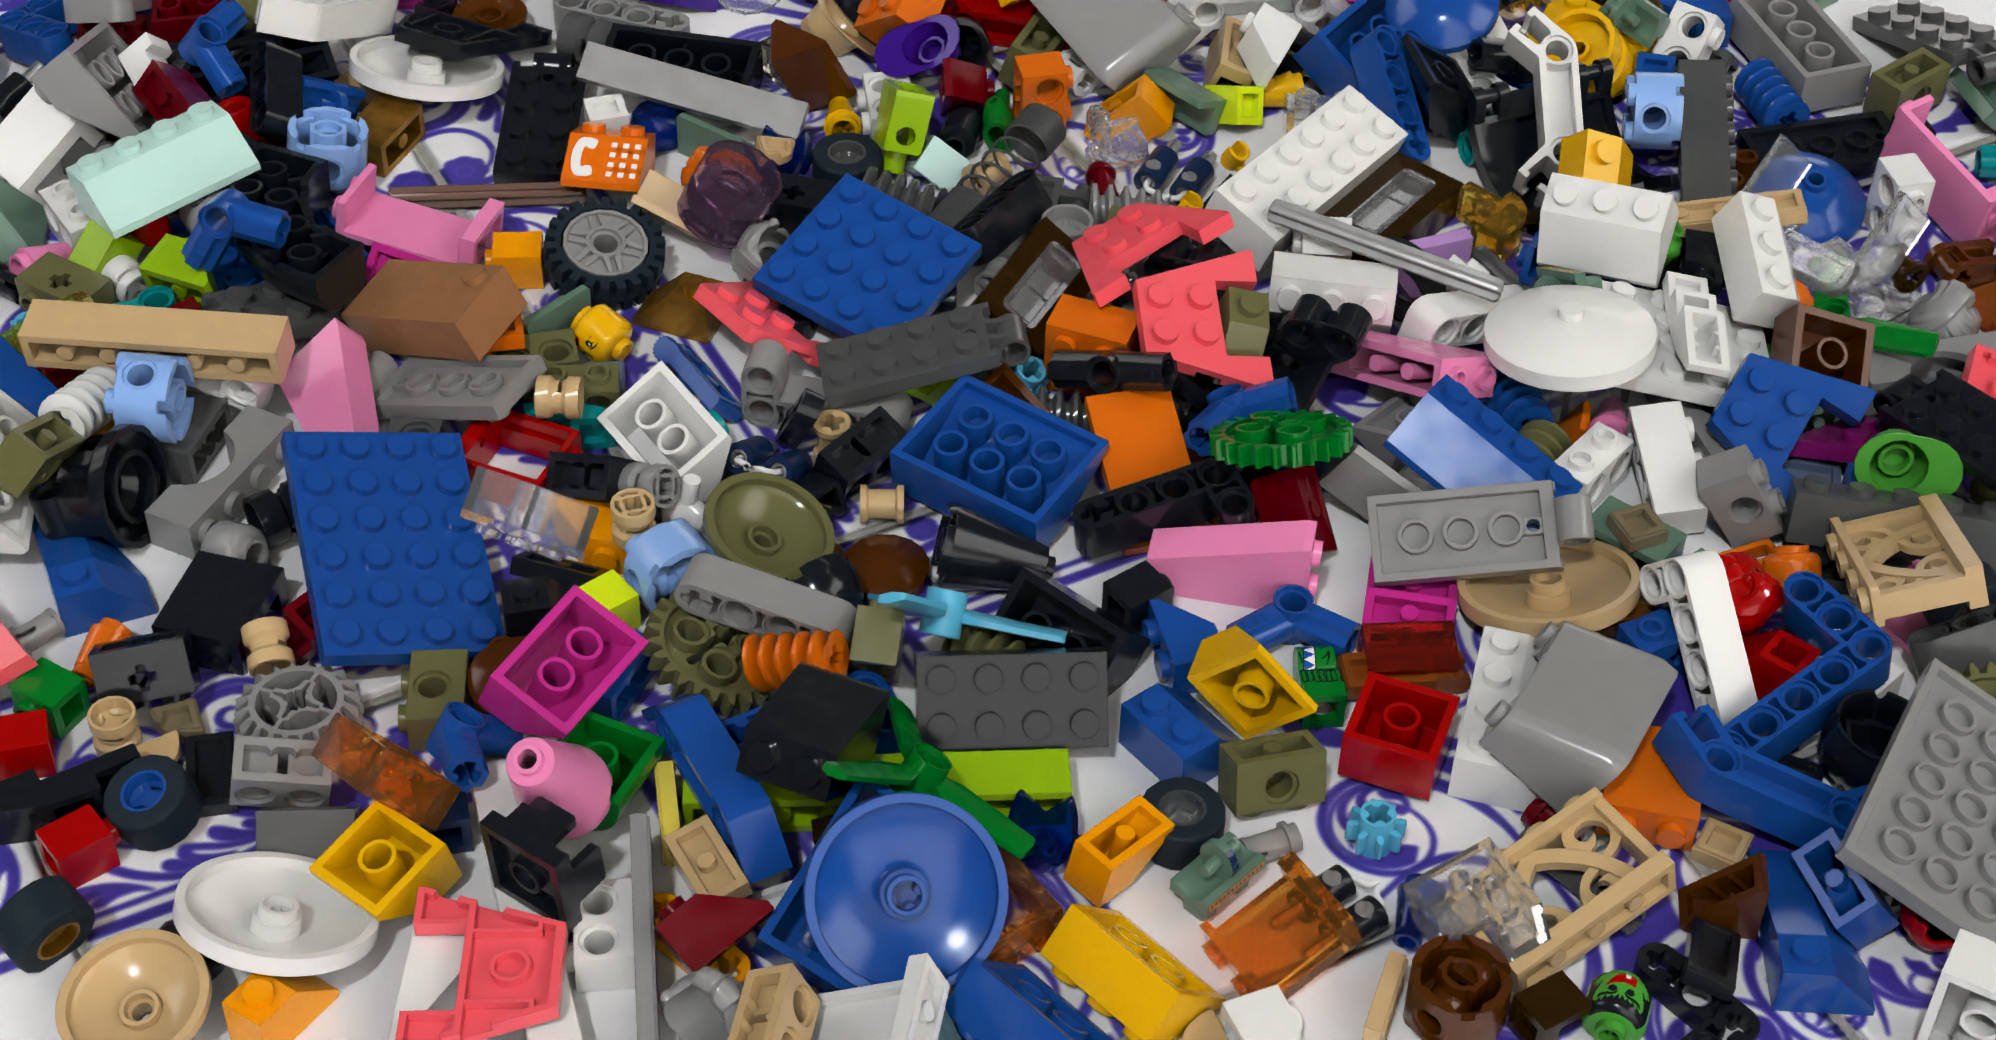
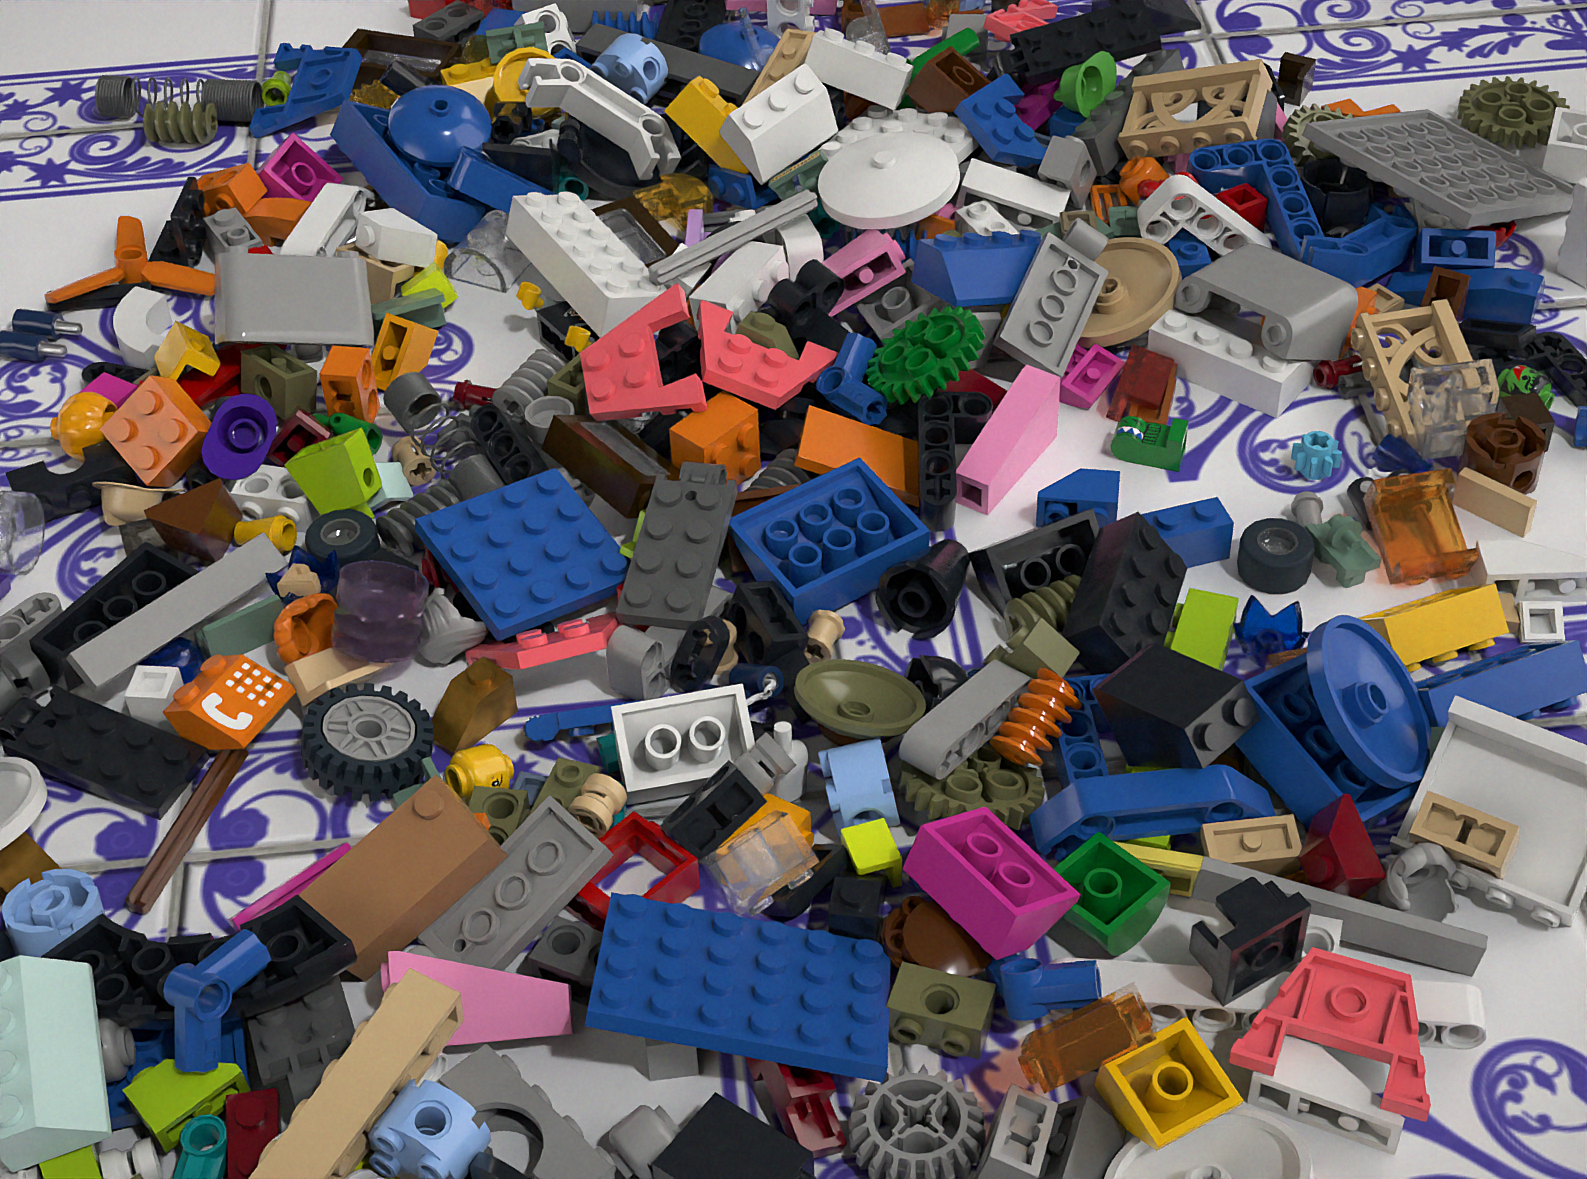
camera: 65 degrees left, 0 degrees up
tan wheel [240,616,296,678] -> none
black wheel [242,481,297,550] -> none
bright pink panel [331,163,505,264] -> none
light orange brick [485,231,545,289] -> none
bright pink cone [506,737,613,840] -> none
tan wheel [610,488,656,550] -> none
green piece [822,696,1036,859] -> none
reddish brown dish [844,534,930,603] -> none
medium azure piece [867,586,1067,644] -> none
black piece [1047,347,1178,394] -> none
light orange slope [1063,794,1175,908] -> none
clear hair [1084,105,1149,173] -> none
black brick [1101,560,1174,634] -> none
dark blue piece [1133,138,1217,205] -> none
yellow slope [1187,625,1318,739] -> none
olive brick [1218,729,1327,817] -> none
blue piece [1226,585,1362,657] -> none
red brick [1337,671,1460,801] -> none
white slope [1662,271,1731,378] -> none
light grey hair [1904,279,1982,340] -> none

